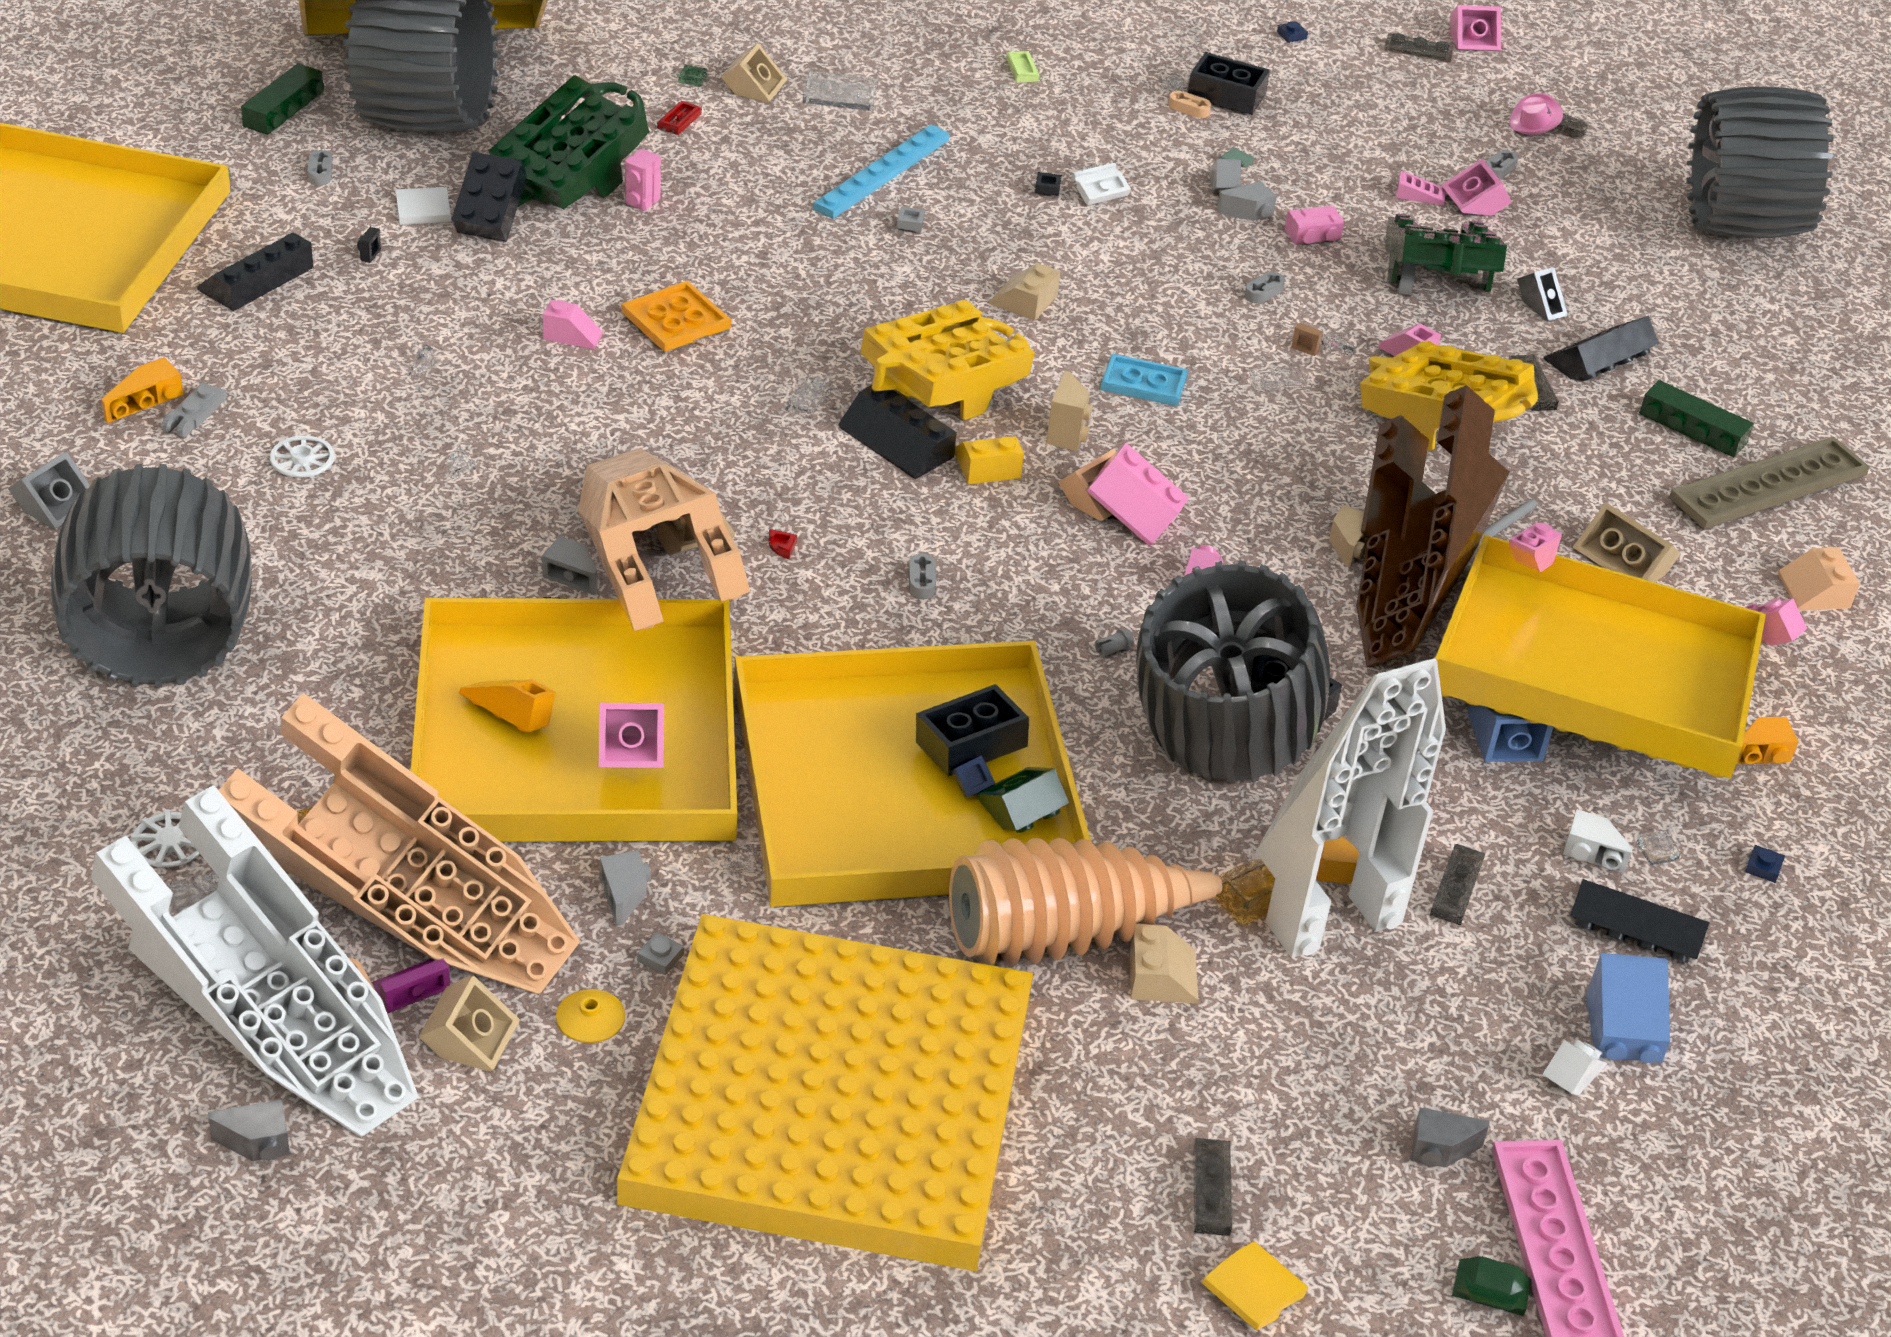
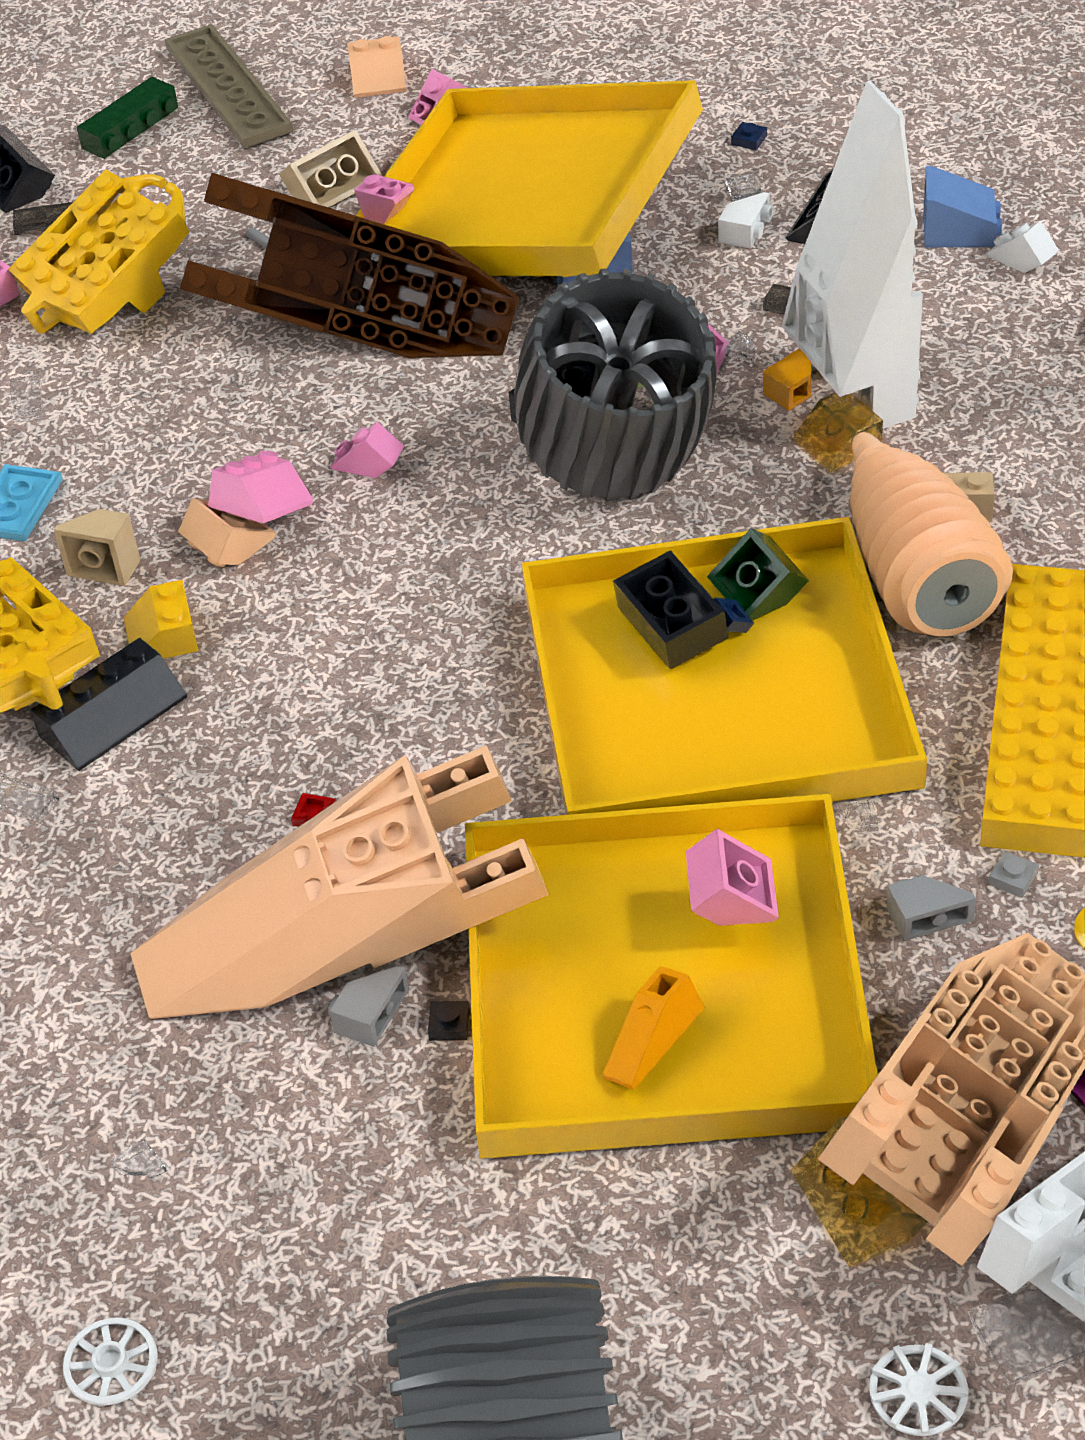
camera: 80 degrees left, 5 degrees up
light grey beam [909,554,936,599] -> none
light grey pin [1095,628,1134,658] -> none
tan slope [1329,505,1368,567] -> none

